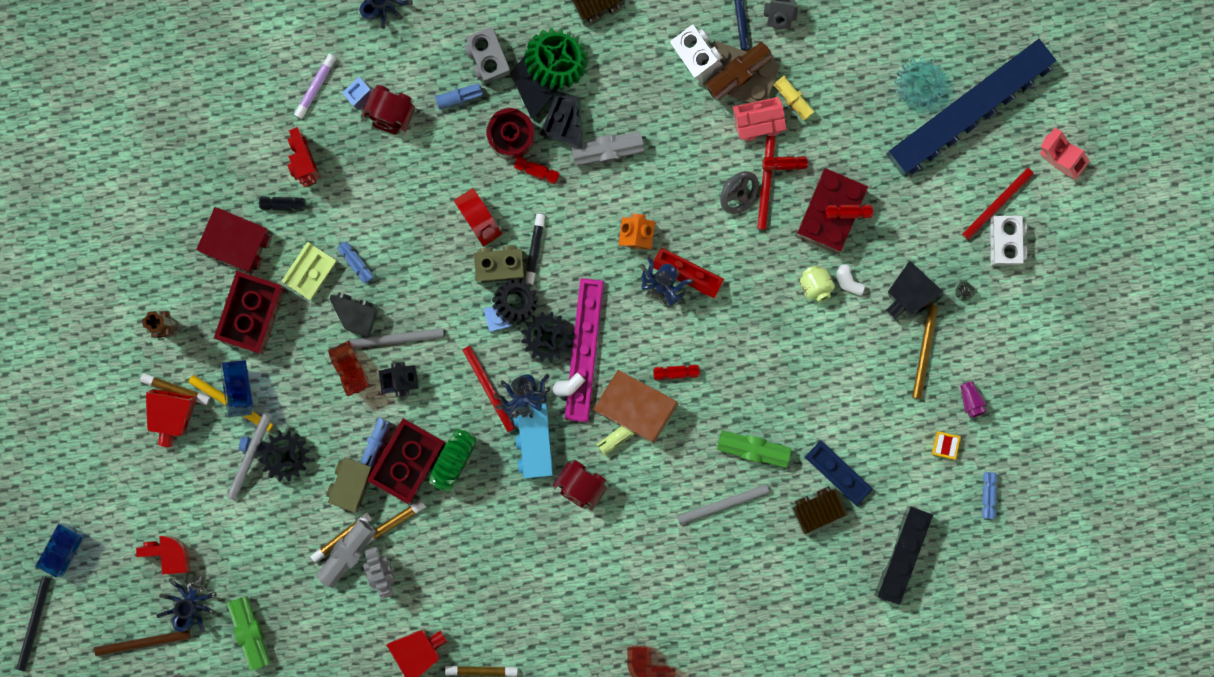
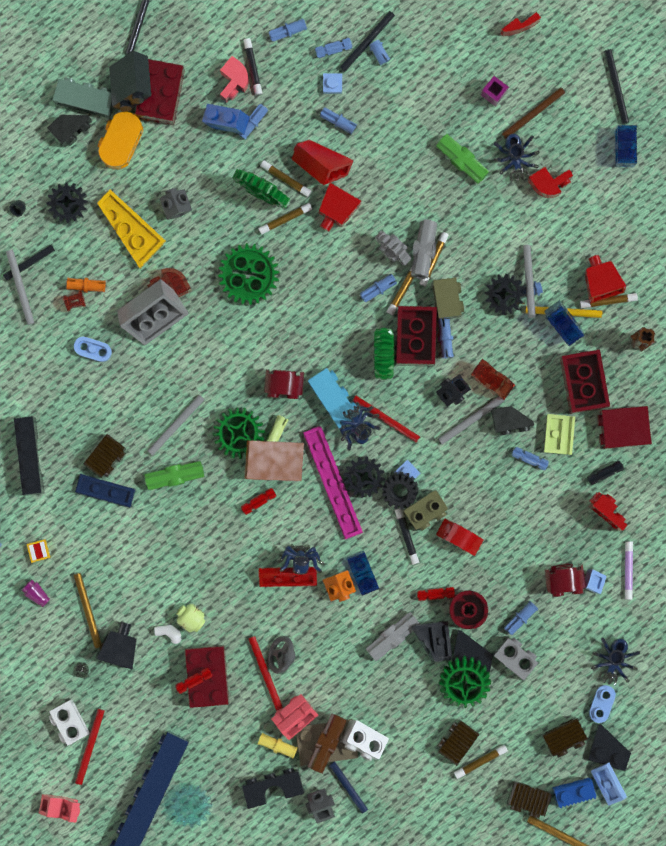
camera: 155 degrees right, 0 degrees up
white arm [552,372,585,396] -> none
red axle [762,156,808,171] -> none
none -> light blue plate [74,337,112,362]
none -> light grey slope [117,279,188,345]
none -> green gear [213,407,265,459]
none -> green gear [218,243,280,306]
none -> black arch [242,767,305,809]
none -> clear blue slope [346,551,380,596]
none -> medium blue axle [360,274,397,302]

